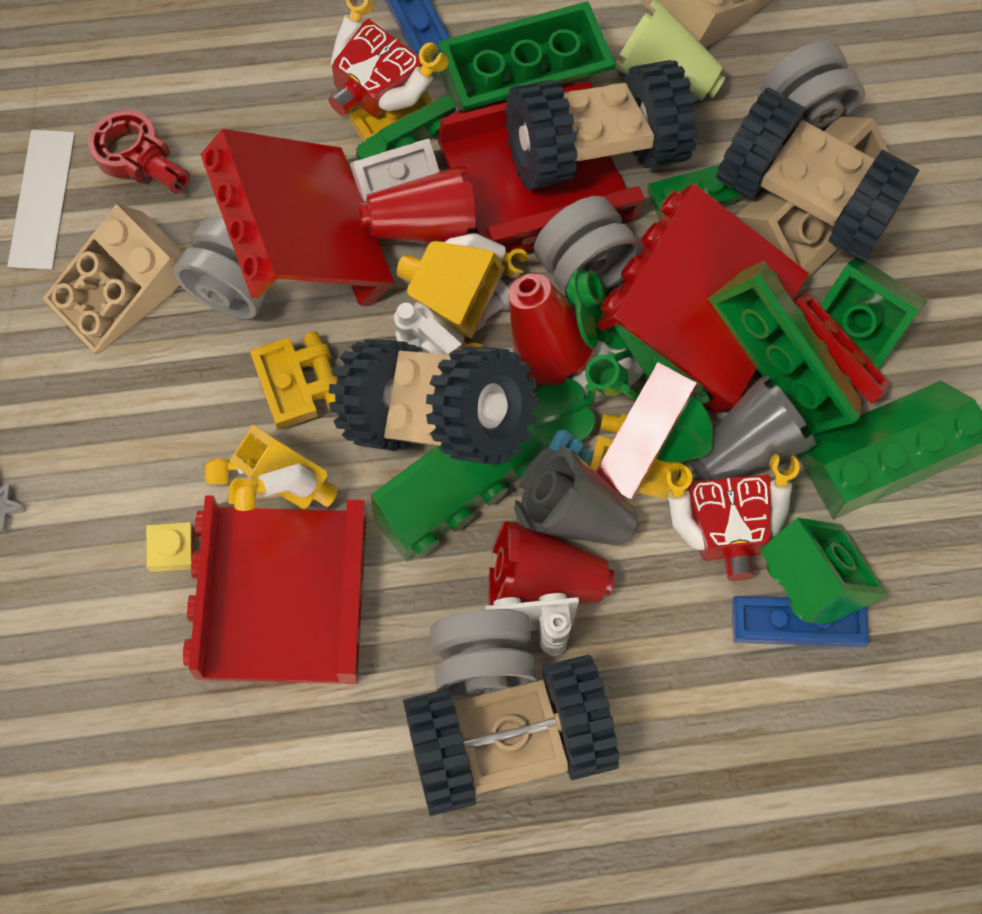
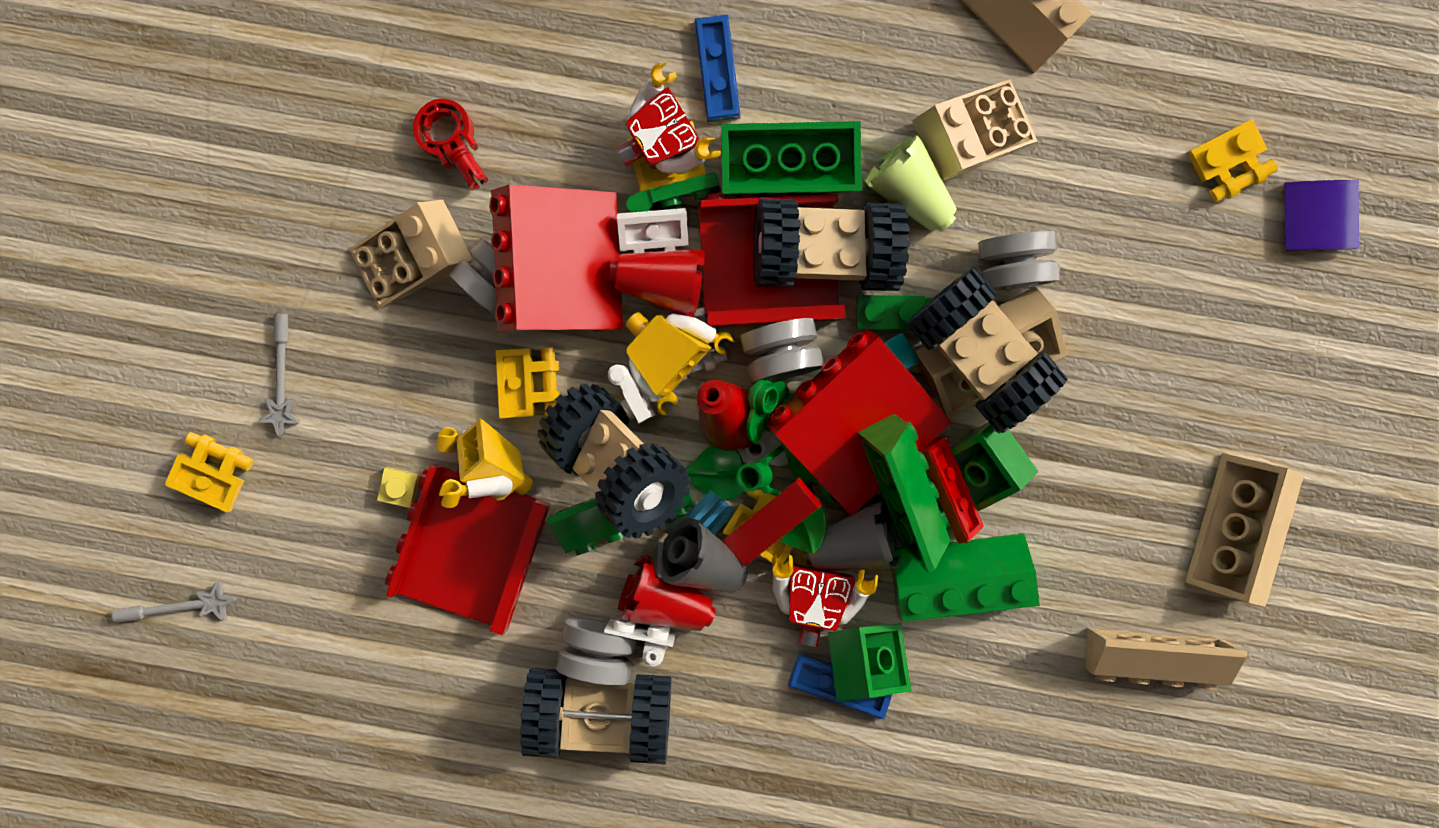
camera: 20 degrees right, 20 degrees up
white sticker [7,130,75,269] -> none

